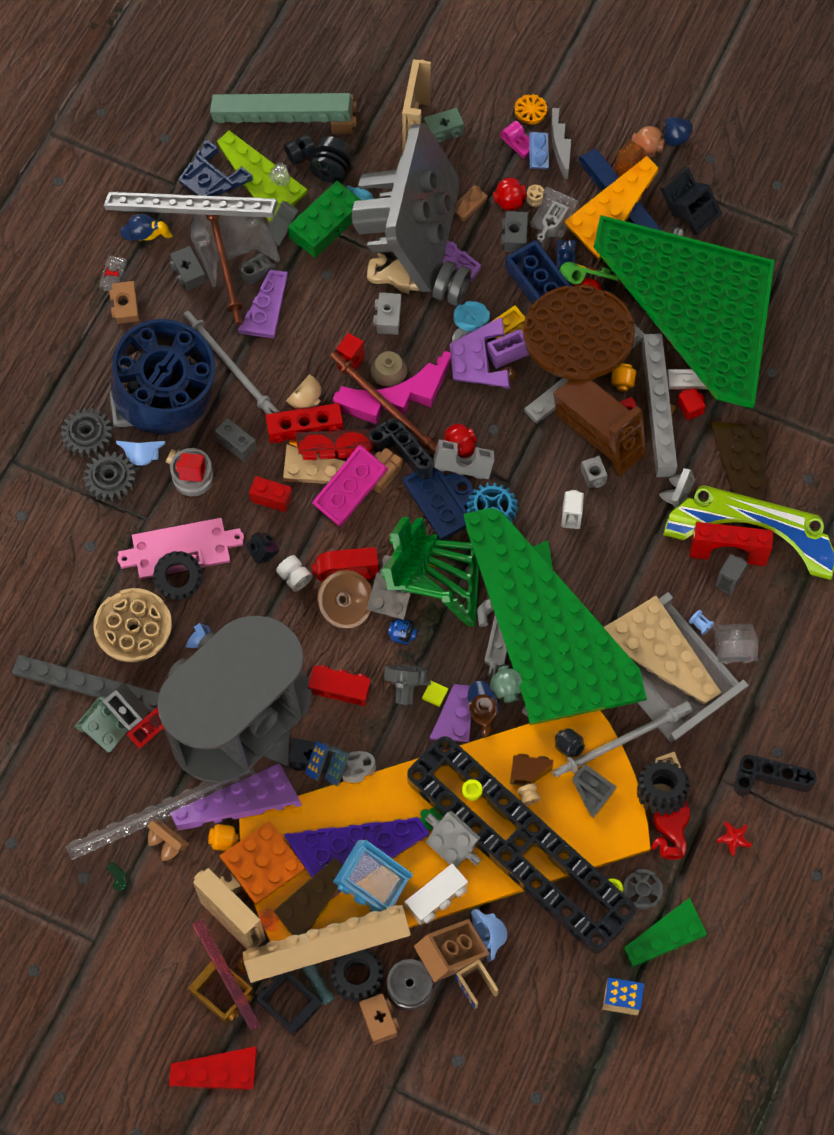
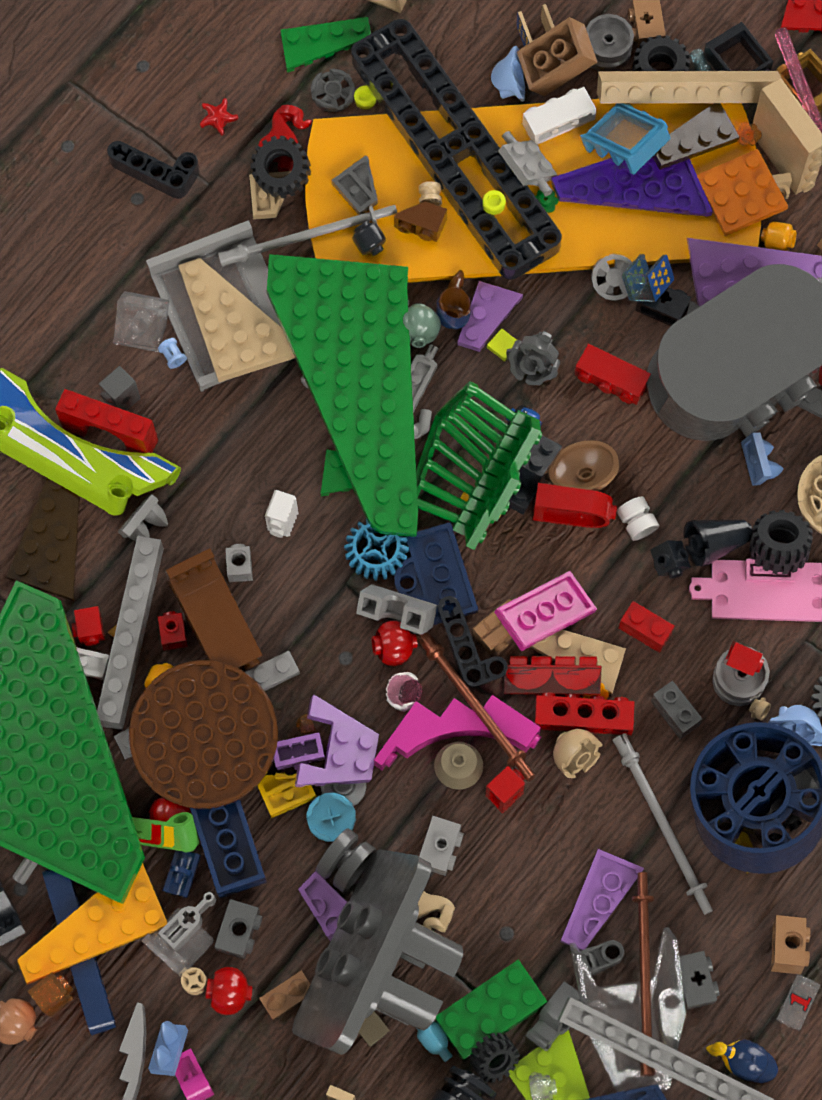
camera: 165 degrees left, 5 degrees up
none -> clear pink hair [386,672,422,712]
none -> black tyre [469,1033,520,1083]
none -> black cone [683,519,753,567]

